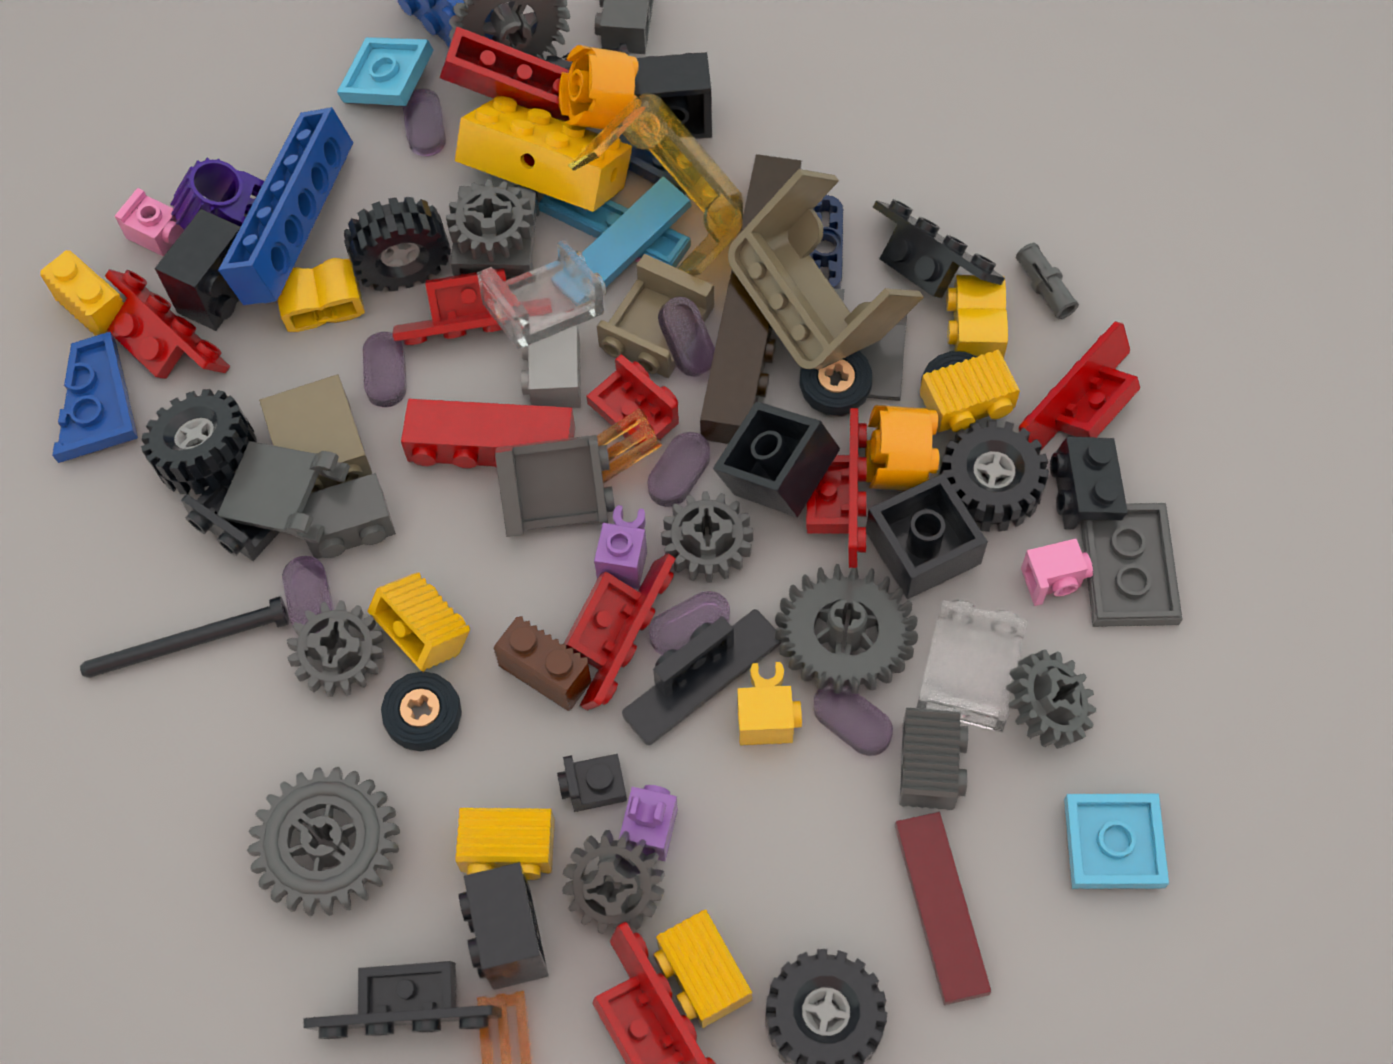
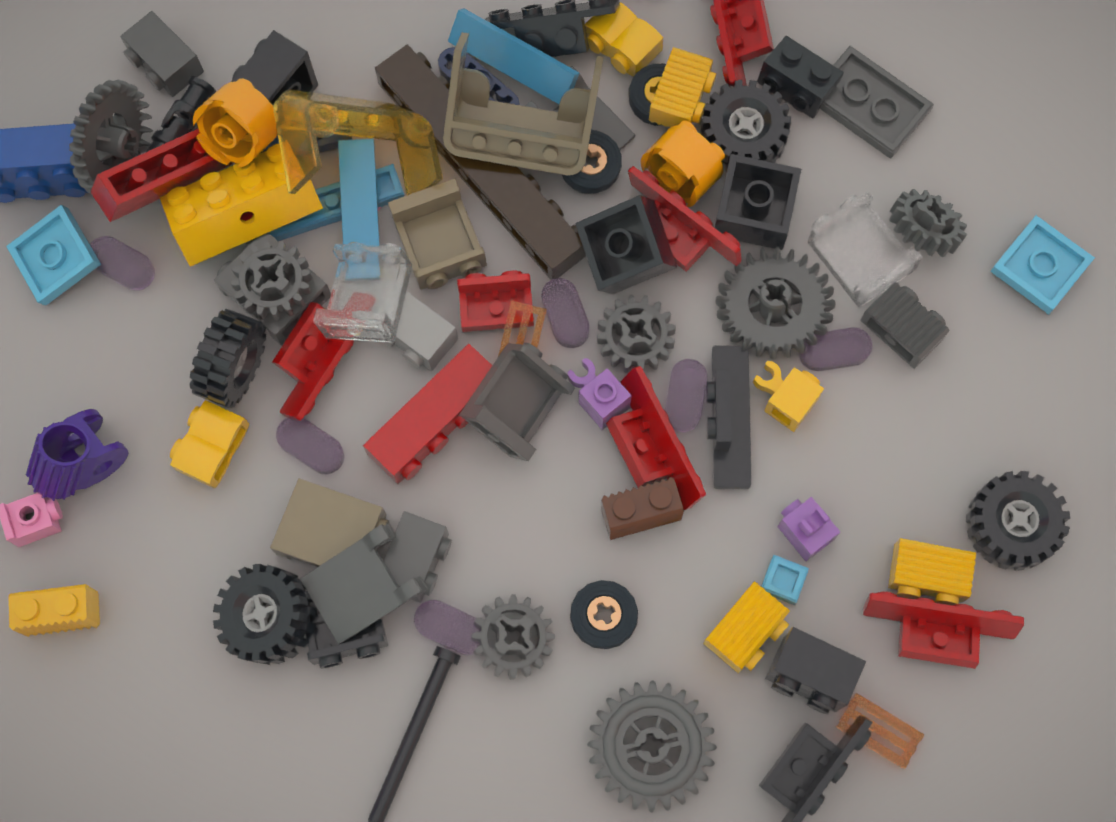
camera: 50 degrees left, 10 degrees up
blue wing [52,332,138,463] -> none
red bracket [105,269,230,379] -> none
black brick [154,209,240,331] -> none
blue brick [219,107,353,305] -> none
yellow brick [367,572,470,672] -> none
black bracket [557,754,627,812] -> none
dark grey gear [562,830,665,934] -> none
clear purple tile [658,297,715,377] -> none
dark red tile [895,812,992,1005] -> none
bright pink brick [1021,539,1093,606] -> none
none -> dark azure tile [448,8,580,104]
none -> medium azure tile [761,555,809,605]

